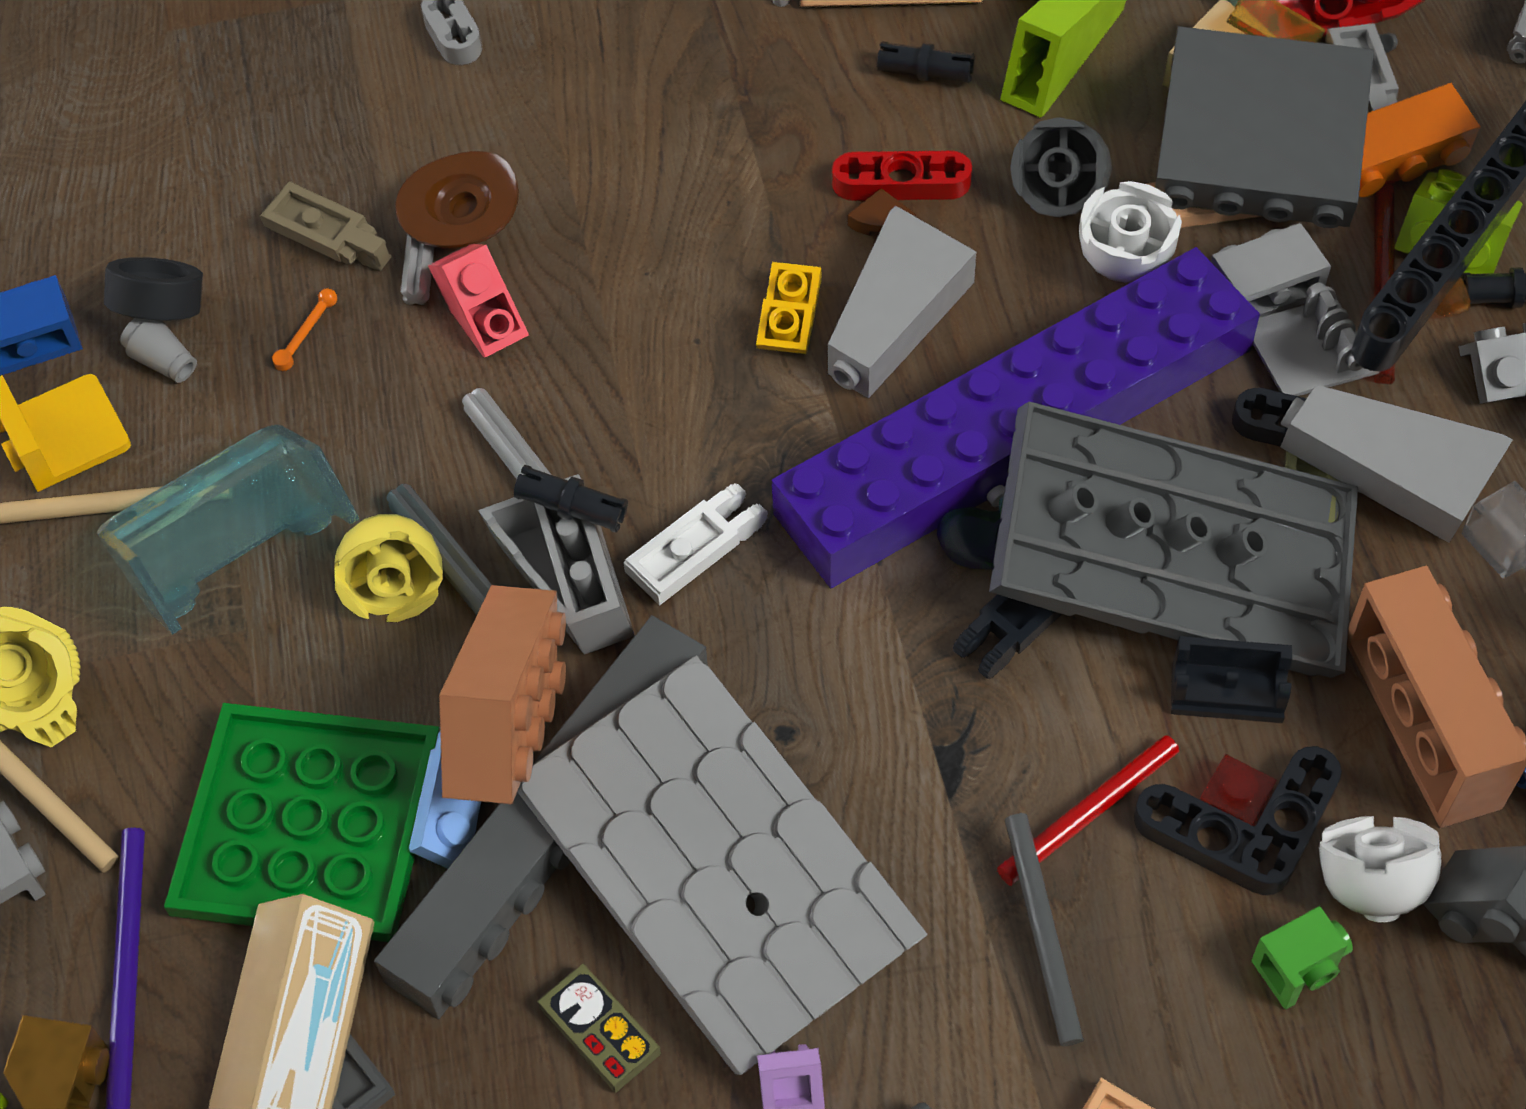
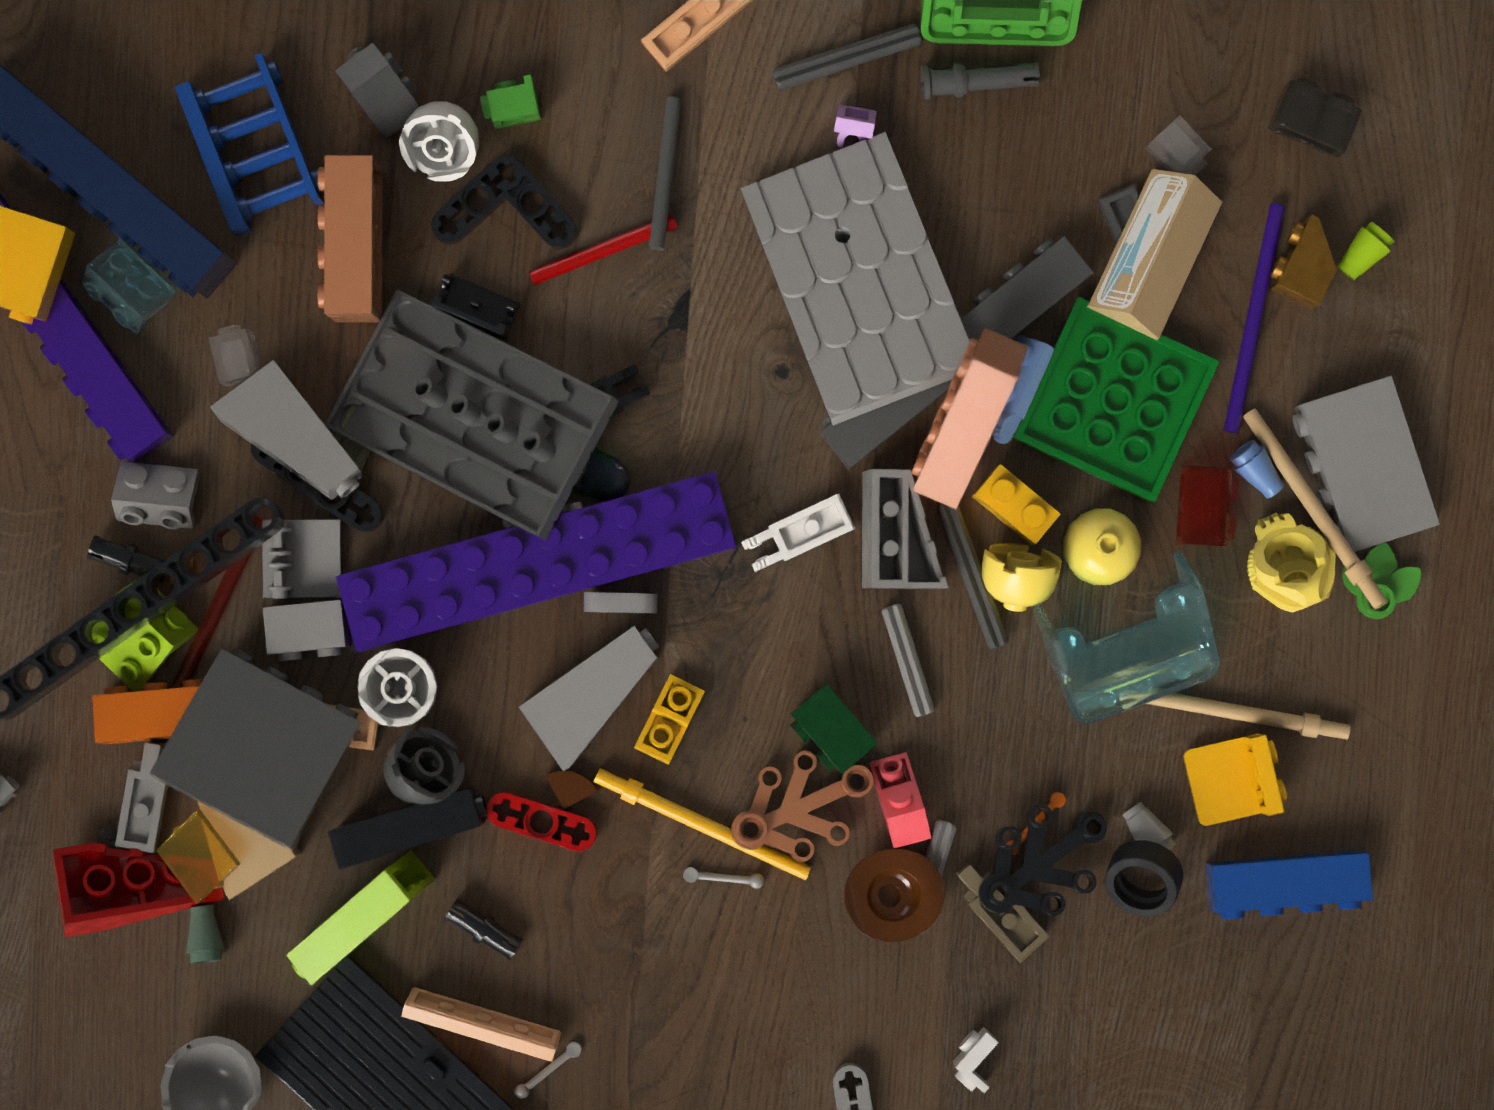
camera: 165 degrees left, 30 degrees up
black pin [513,465,628,533] -> none
tile [538,964,661,1093] -> none
clear red plate [1200,754,1277,826] -> none
none -> black slope [328,786,488,870]
none -> light grey beam [583,592,658,613]
none -> yellow bar [593,768,812,880]
none -> light grey hinge [683,867,764,889]
none -> nougat plant [731,750,874,862]
none -> dark green brick [790,683,878,774]
none -> white bracket [952,1027,998,1093]
none -> yellow brick [972,464,1061,546]
none -> black plant [978,804,1107,916]
none -> light yellow cylinder [1063,508,1141,585]
none -> clear red brick [1176,466,1239,548]
none -> medium blue cone [1230,440,1285,499]

